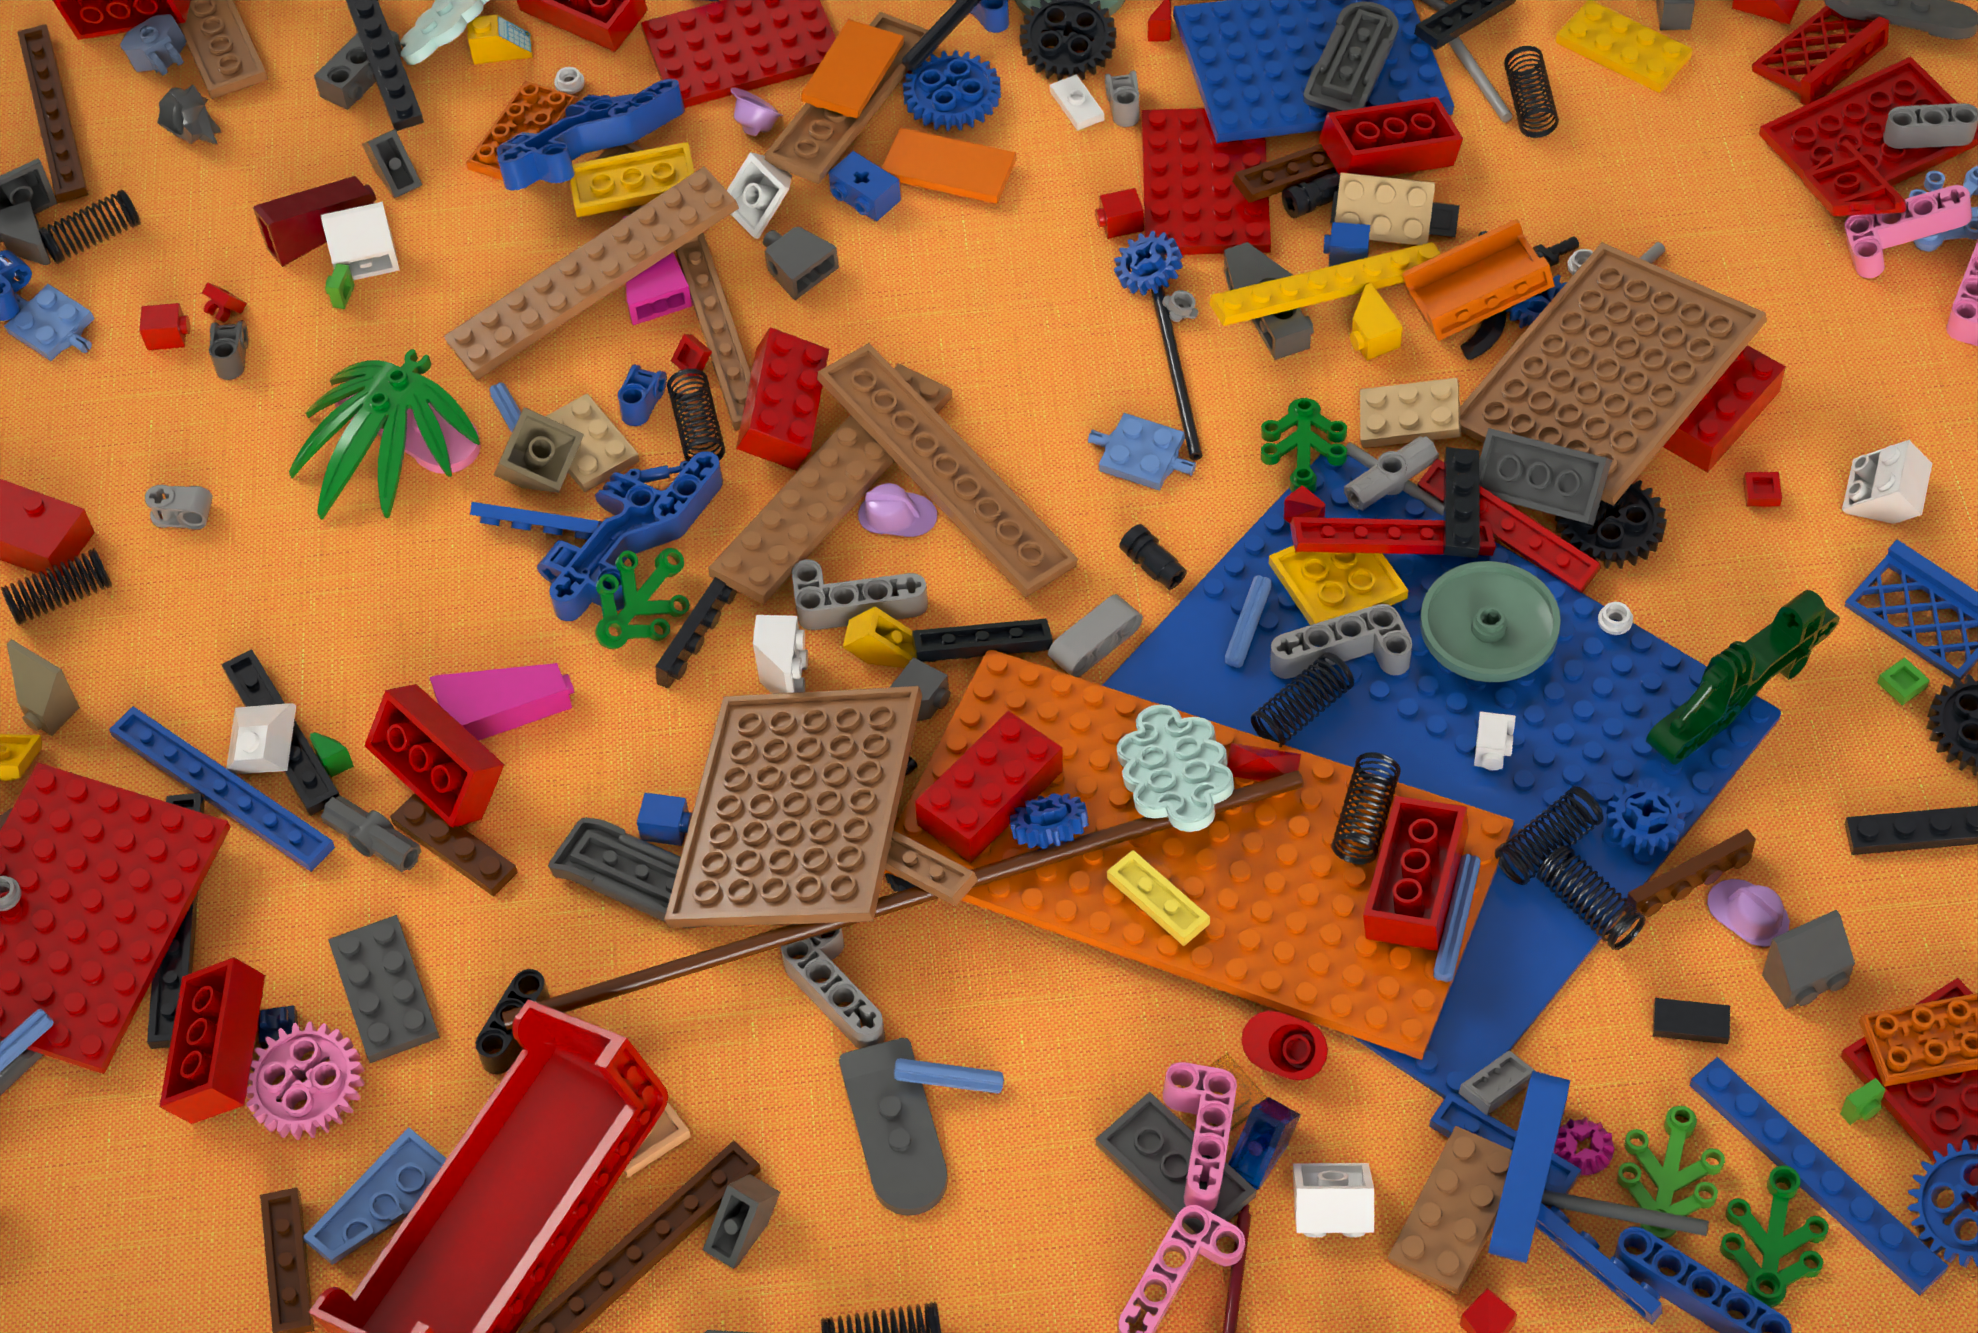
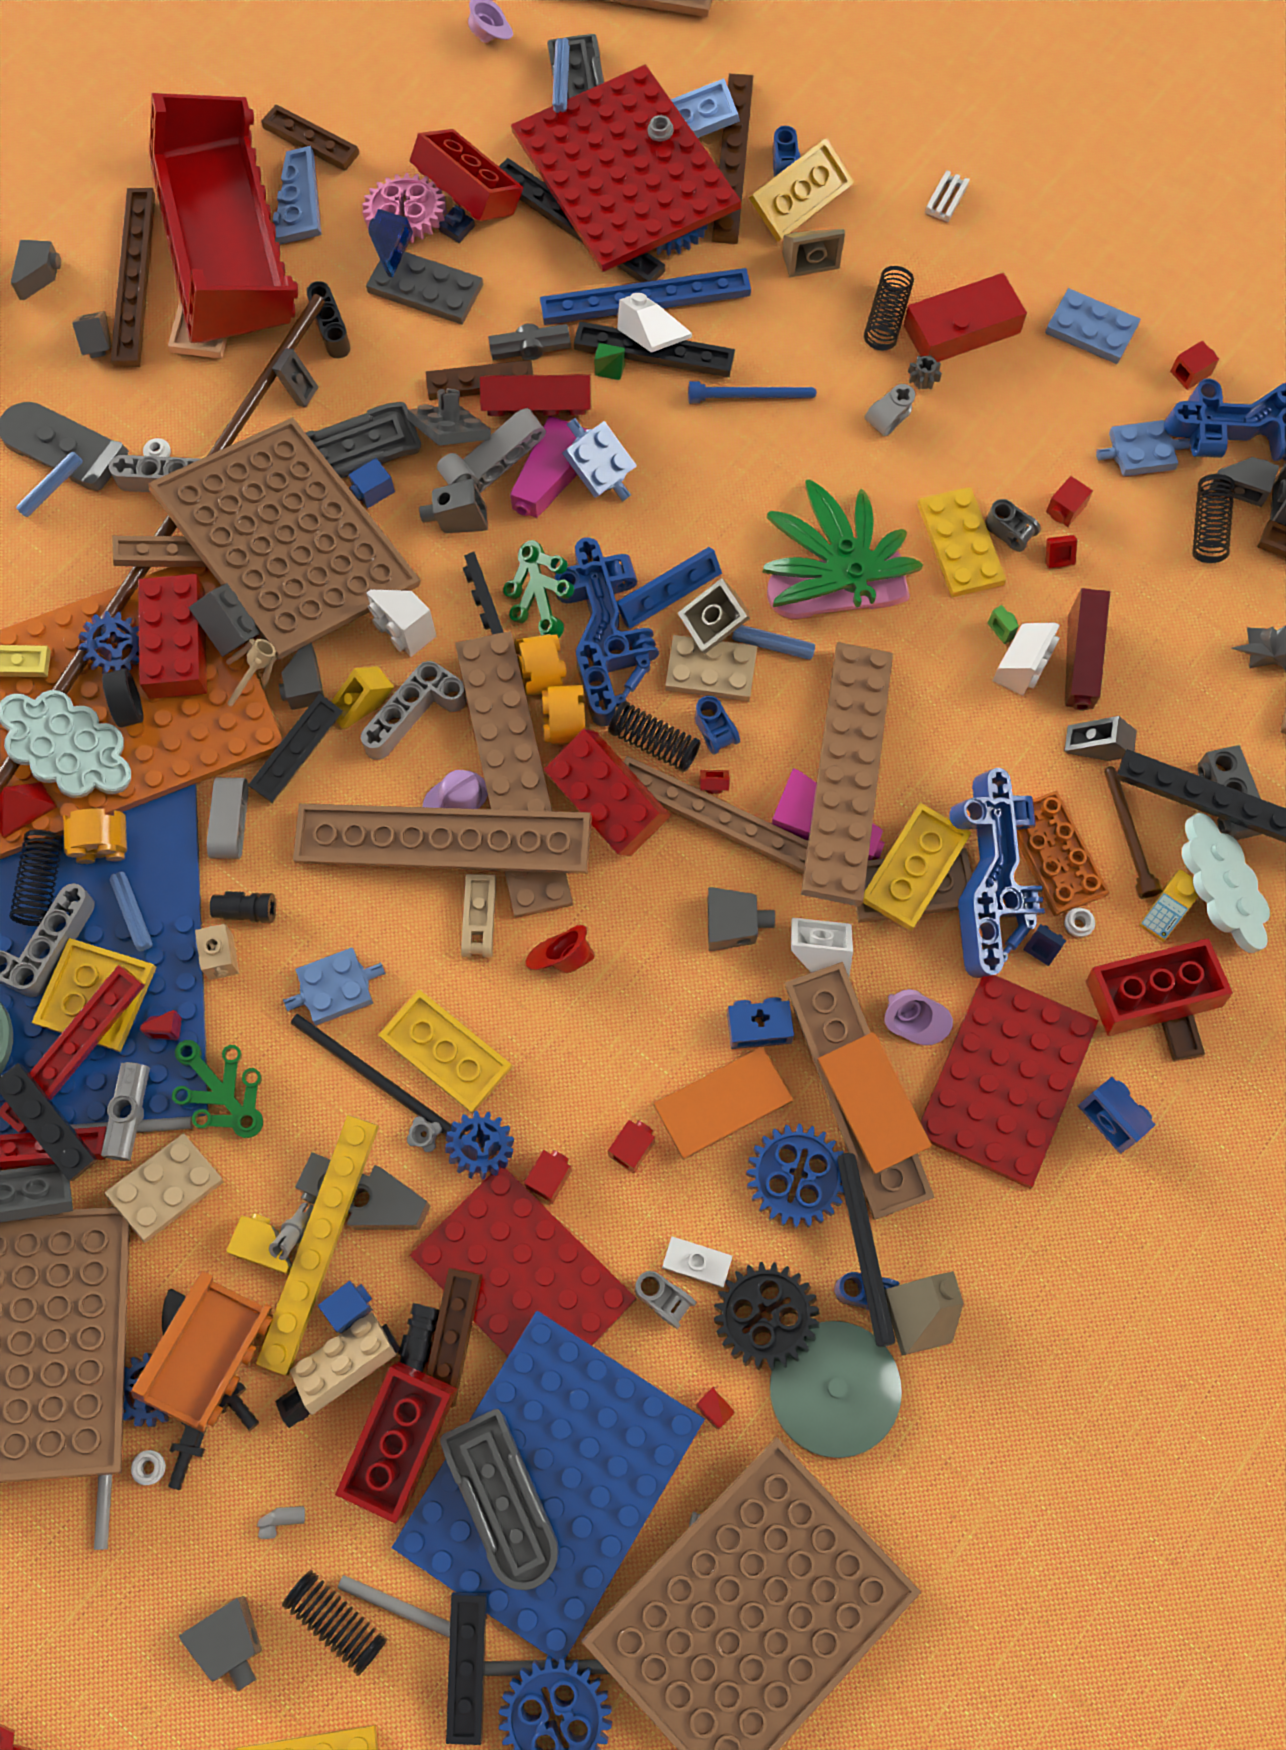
camera: 130 degrees right, 15 degrees up
none -> light orange brick [63,808,127,864]
none -> black tyre [102,669,144,727]
none -> white plate [143,438,171,457]
none -> dark grey torso [179,1596,262,1691]
none -> dark grey slope [188,583,260,657]
none -> tan head [195,924,240,980]
none -> tan plant [226,639,278,706]
none -> light grey arm [257,1506,305,1539]
none -> light grey pin [269,1203,314,1260]
none -> dark grey plate [272,348,318,407]
none -> clear blue slope [368,209,413,278]
none -> yellow plate [378,989,513,1114]
none -> dark grey plate [408,388,491,446]
none -> dark grey torso [419,479,488,533]
none -> light grey beam [437,408,546,493]
none -> tan plate [461,874,496,958]
none -> light orange brick [514,634,566,696]
none -> red piece [526,925,595,974]
none -> light orange brick [542,685,585,745]
none -> plate [562,417,637,502]
none -> red brick [608,1120,655,1173]
none -> blue piece [688,381,817,404]
none -> dark grey gear [908,355,942,390]
none -> yellow plate [917,486,1006,598]
none -> dark blue tile [1023,924,1067,966]
none -> reddish brown piece [1105,766,1162,899]

